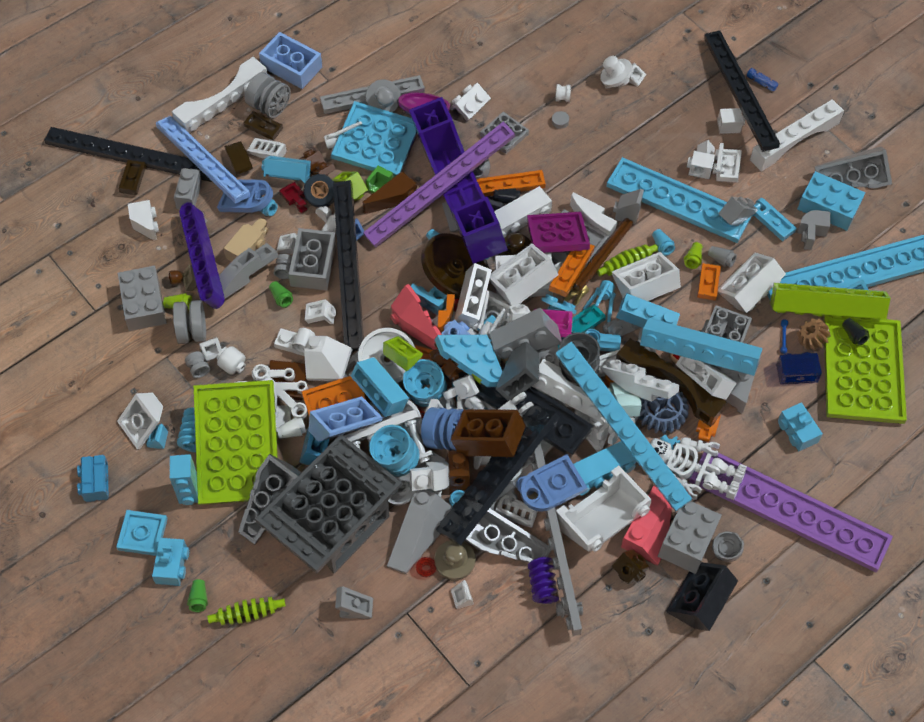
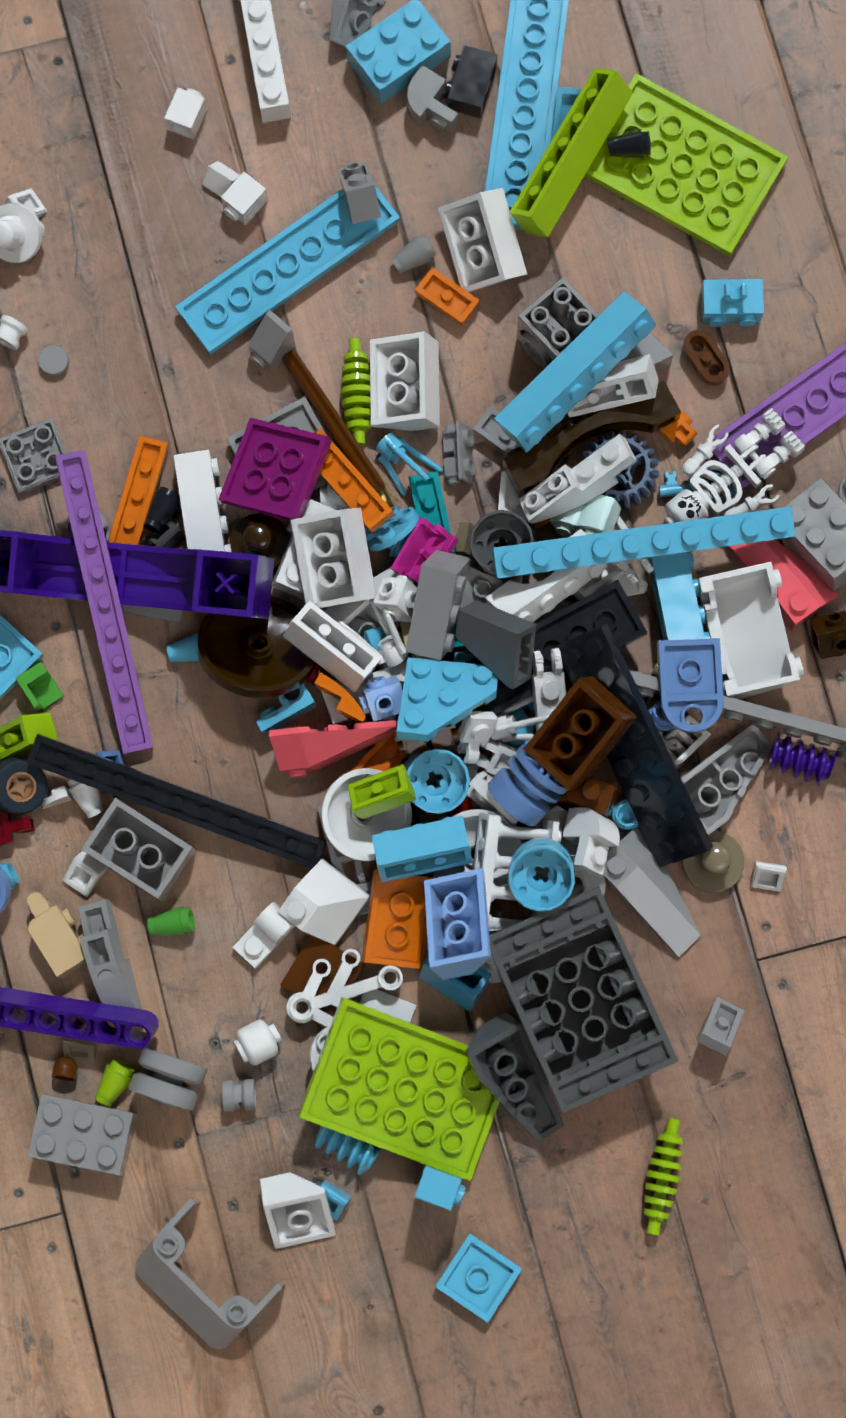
camera: 60 degrees left, 20 degrees up
dark azure brick [77,455,109,502] -> none
medium azure brick [152,538,189,586] -> none
bright green cone [187,579,208,612] -> none
white slope [199,337,222,362] -> none
light grey wheel [273,254,292,279] -> none
white cone [276,417,306,439] -> none
white bracket [305,299,336,324] -> none
reddish brown slope [363,171,417,214] -> none
clear red plate [416,557,436,577] -> none
white slope [570,192,617,238] -> none
medium azure piece [585,329,621,352] -> none
medium azure brick [616,293,680,328] -> none
medium azure cone [652,229,675,256] -> none
lime cone [684,242,703,269] -> none
black plate [704,30,780,152] -> none
white bracket [713,143,742,182] -> none
blue axle [746,68,778,92] -> none
medium azure plate [752,198,797,242] -> none
clear blue brick [776,352,822,384] -> none
blue hinge [780,319,789,354] -> none
medium nougat gear [797,318,831,351] -> none
none -> light grey windscreen [136,1197,285,1349]
none -> black brick [444,45,498,119]
none -> reddish brown plate [683,330,730,386]

